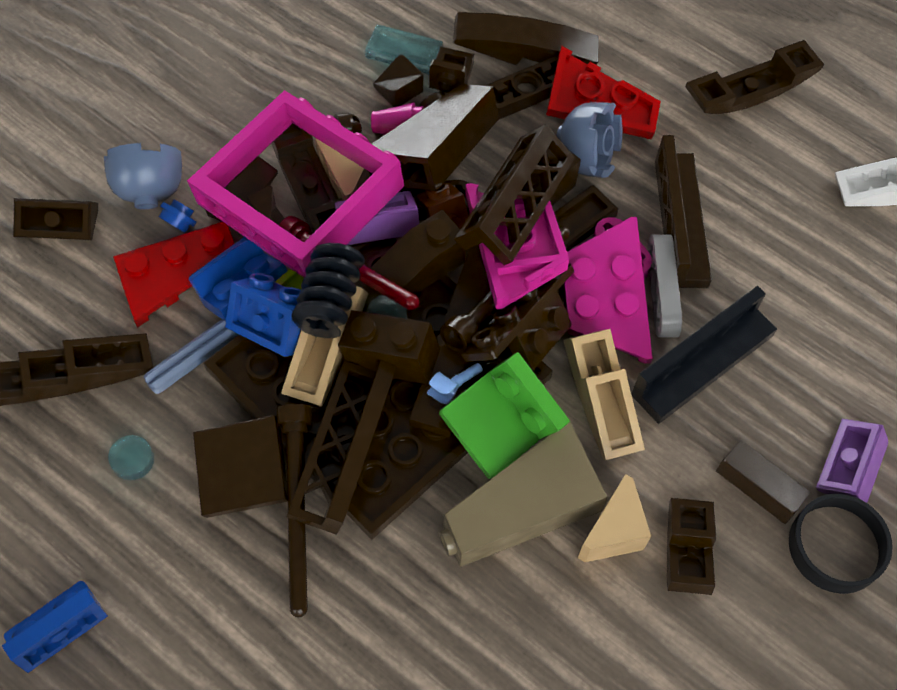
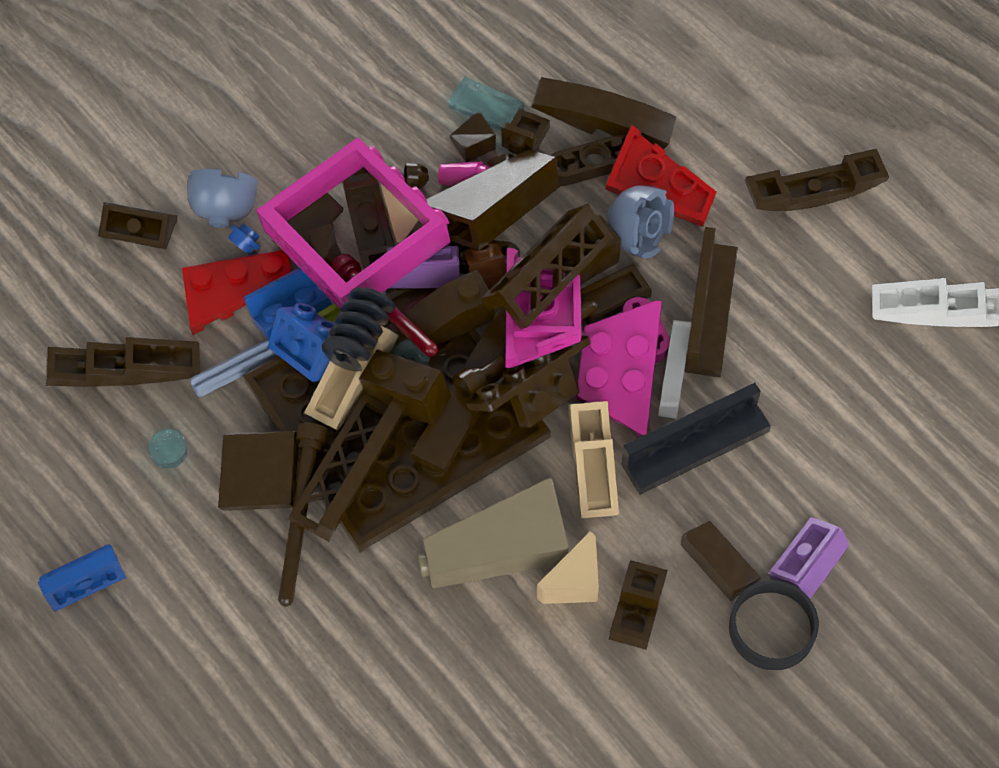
camera: 15 degrees right, 0 degrees up
light blue hand [427,363,483,404] -> none
bright green bracket [439,352,570,479] -> none

